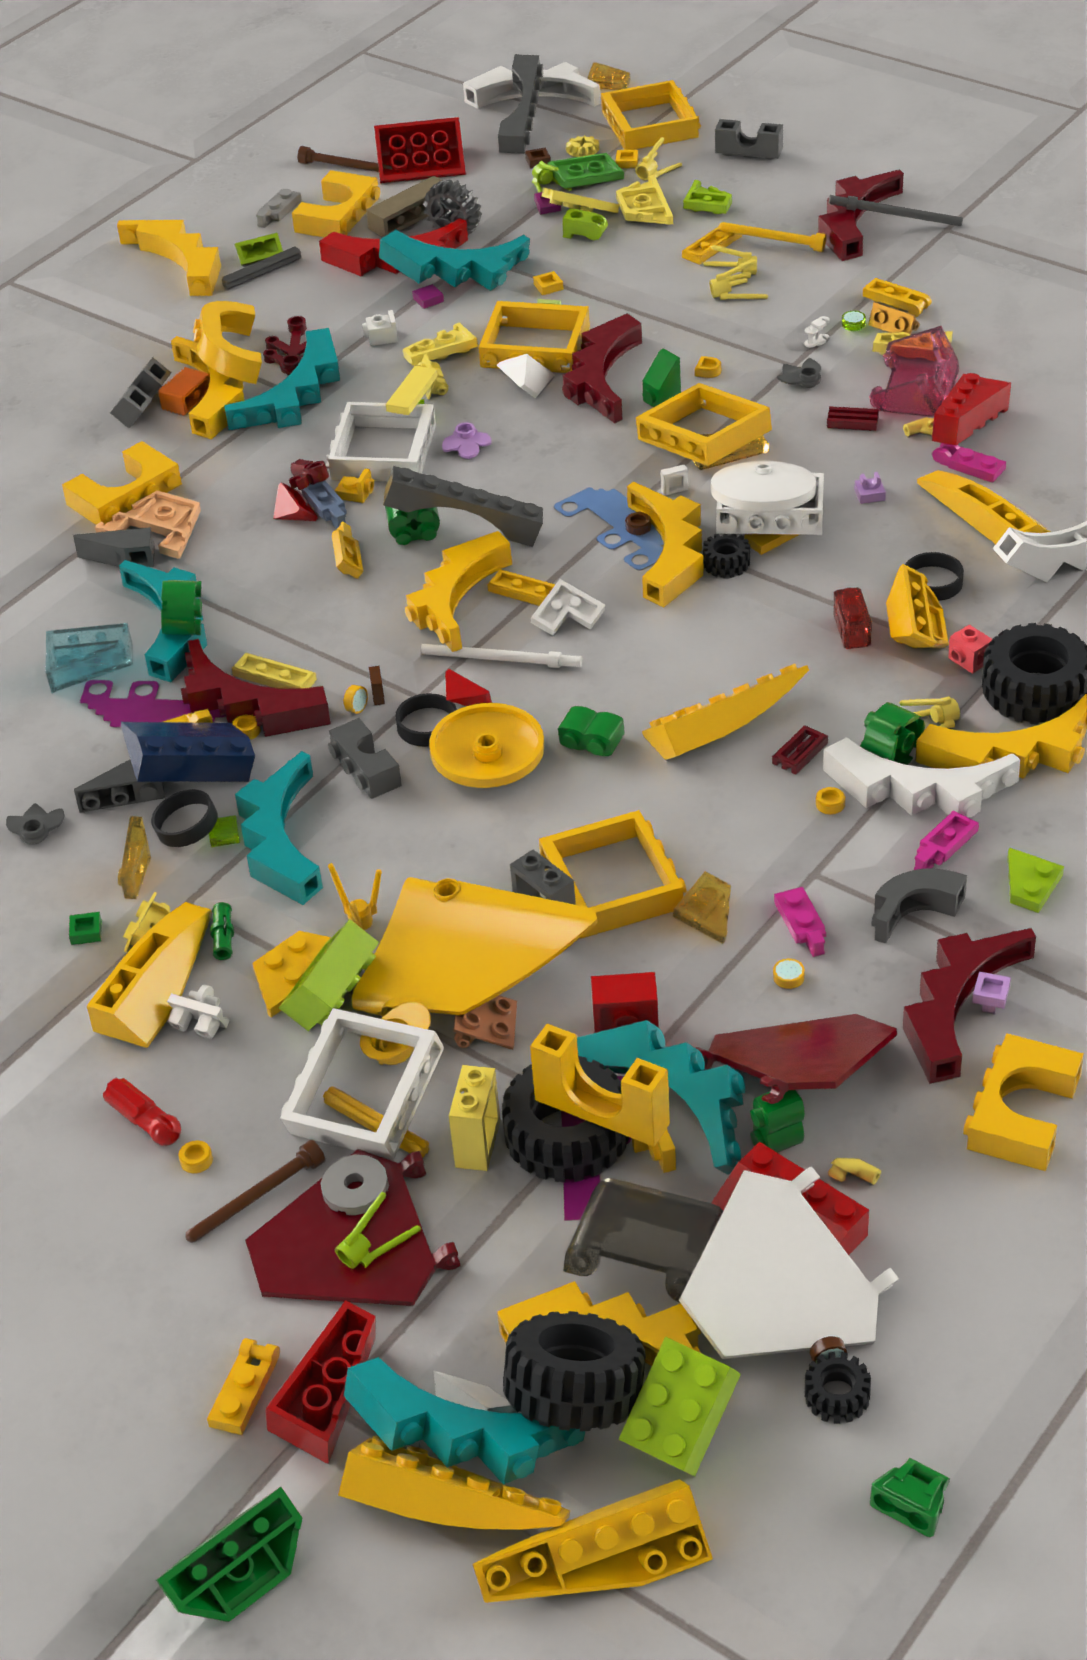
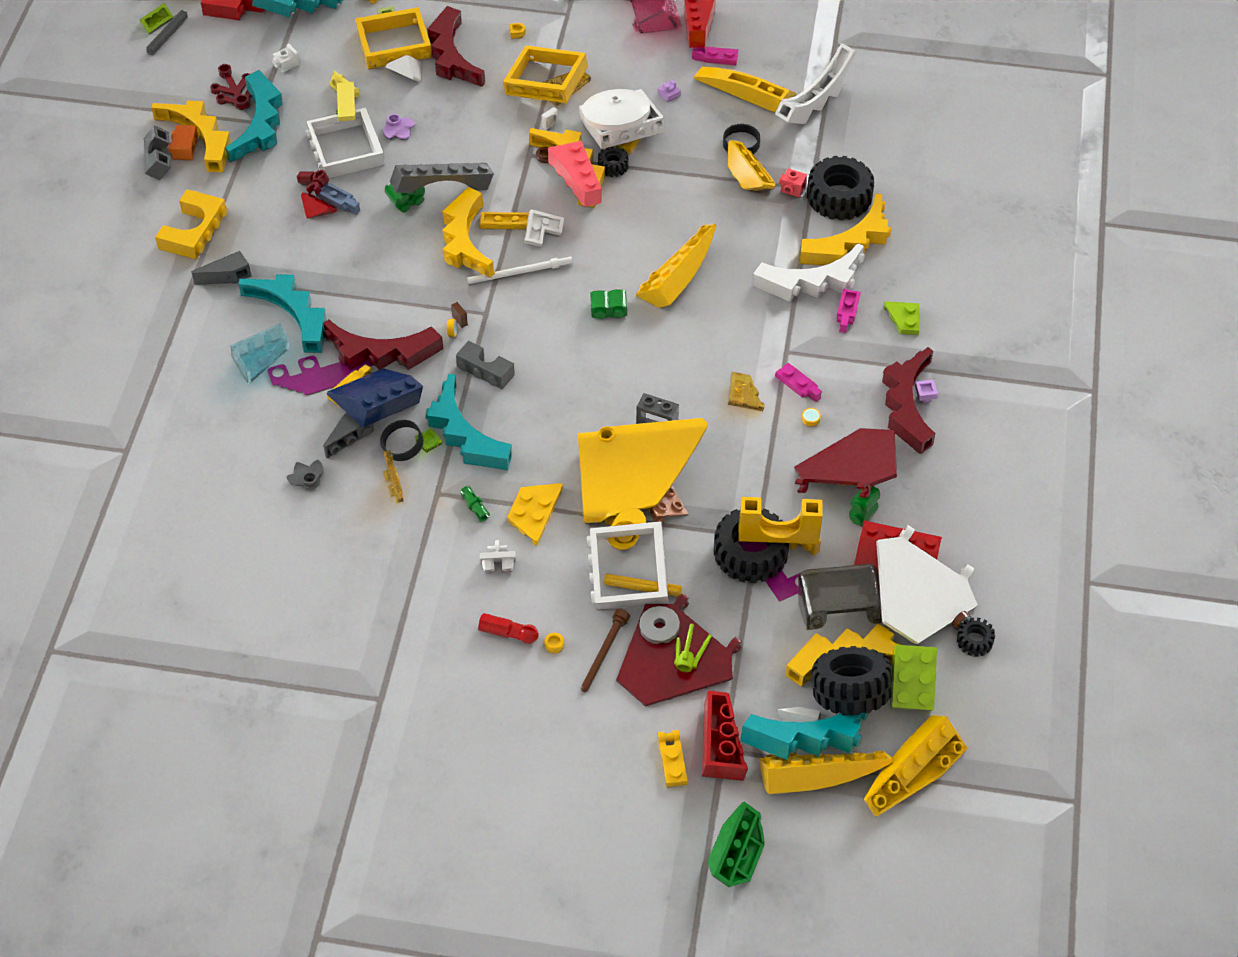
camera: 30 degrees left, 10 degrees up
green tile [69,912,102,945] -> none
yellow wedge [87,902,212,1048] -> none
light nougat wing [95,490,201,559] -> none
yellow arch [117,220,221,296] -> none
light yellow hinge [123,892,170,952] -> none
green brick [161,580,202,635] -> none
yellow arch [193,301,262,384] -> none
light yellow tile [231,653,317,688] -> none
yellow tile [232,715,261,740] -> none
lime brick [279,919,379,1031] -> none
yellow plant [328,863,382,930] -> none
yellow hinge [332,521,363,579] -> none
yellow bracket [334,468,374,503] -> none
black tyre [396,693,457,747] -> none
light yellow wing [403,322,478,366] -> none
magenta tile [412,284,444,309] -> none
yellow dish [429,703,544,788] -> none
red slope [445,669,492,706] -> none
light yellow window [449,1065,501,1171] -> none
yellow window [539,810,687,939] -> none
medium blue piece [554,487,664,570] -> none
teal arch [577,1020,746,1175] -> none
red container [591,972,659,1033] -> none
green slope [642,348,681,407] -> none
dark red tile [772,725,828,775] -> none
dark grey plate [777,358,821,388] -> none
yellow tile [816,787,845,814] -> none
dark red tile [827,406,879,431] -> none
light yellow arm [828,1158,881,1185] -> none
clear red brick [833,587,872,649] -> none
green brick [860,702,925,765] -> none
green piece [870,1458,950,1537] -> none
dark grey arch [871,868,967,943] -> none
light yellow plant [899,696,960,729] -> none
light yellow arm [903,417,934,436] -> none
yellow arch [963,1033,1084,1171] -> none
none -> coral wedge [548,141,602,207]

